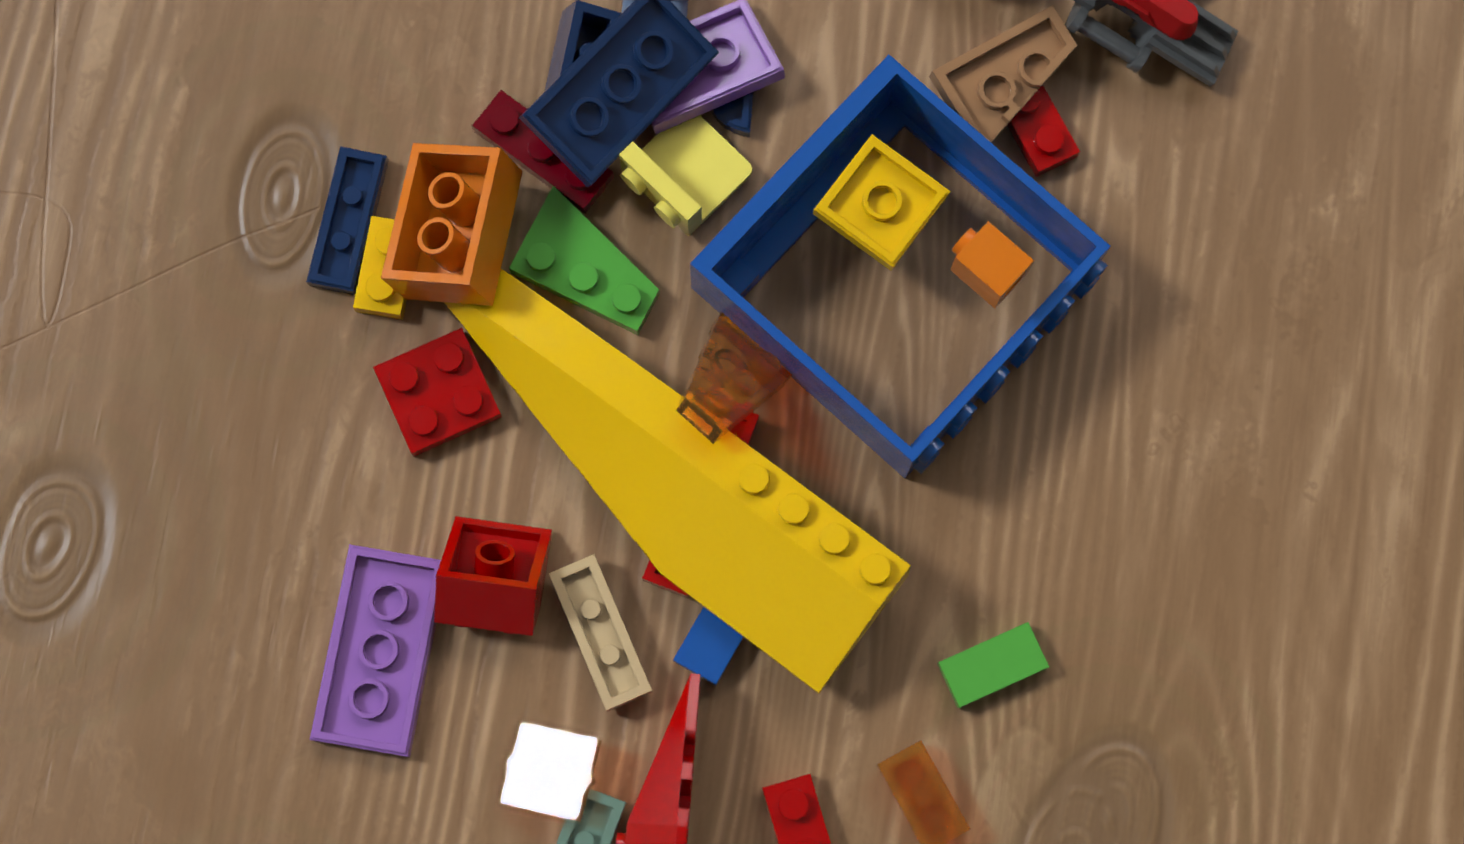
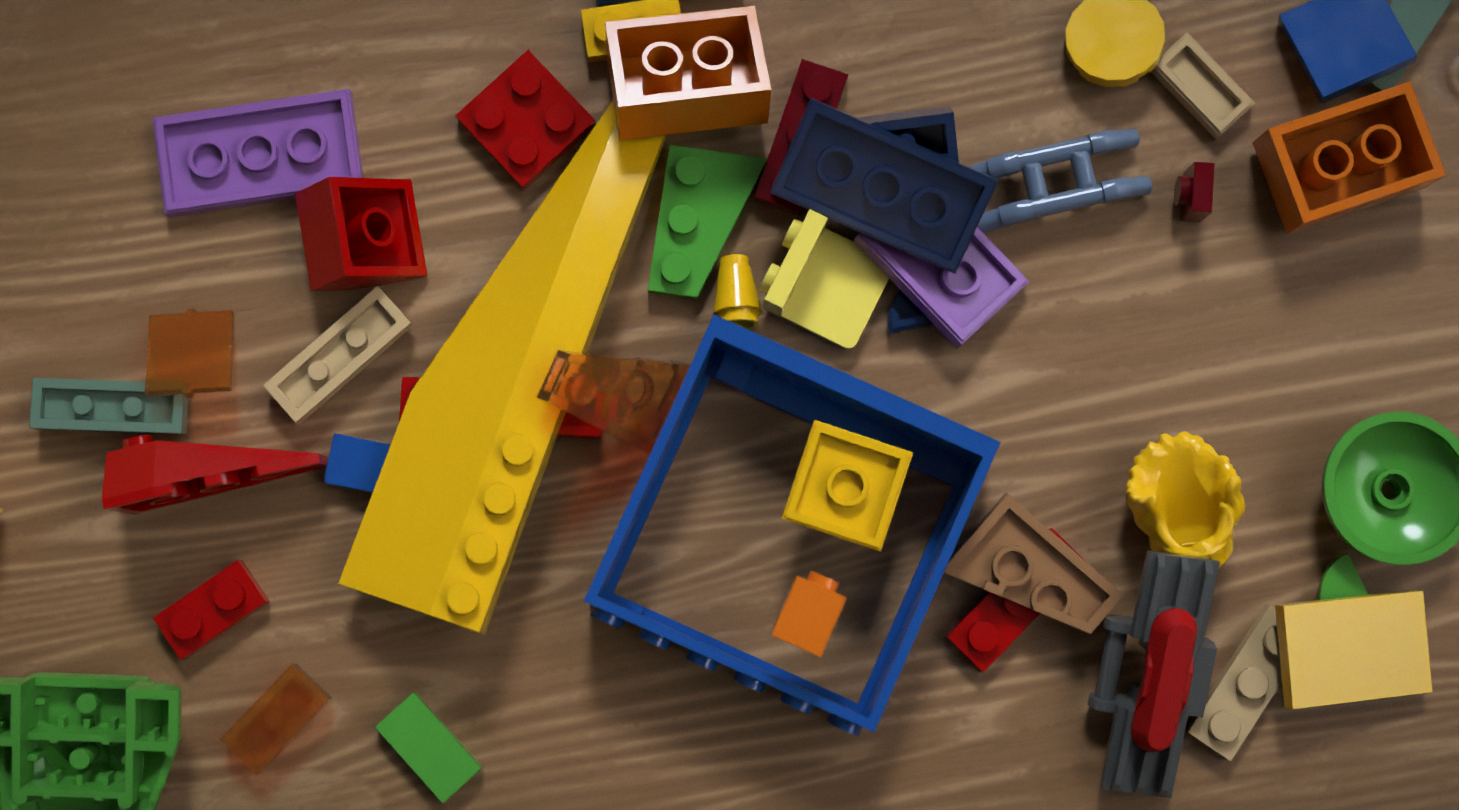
camera: 70 degrees right, 5 degrees up
none -> yellow cone [713,254,763,330]

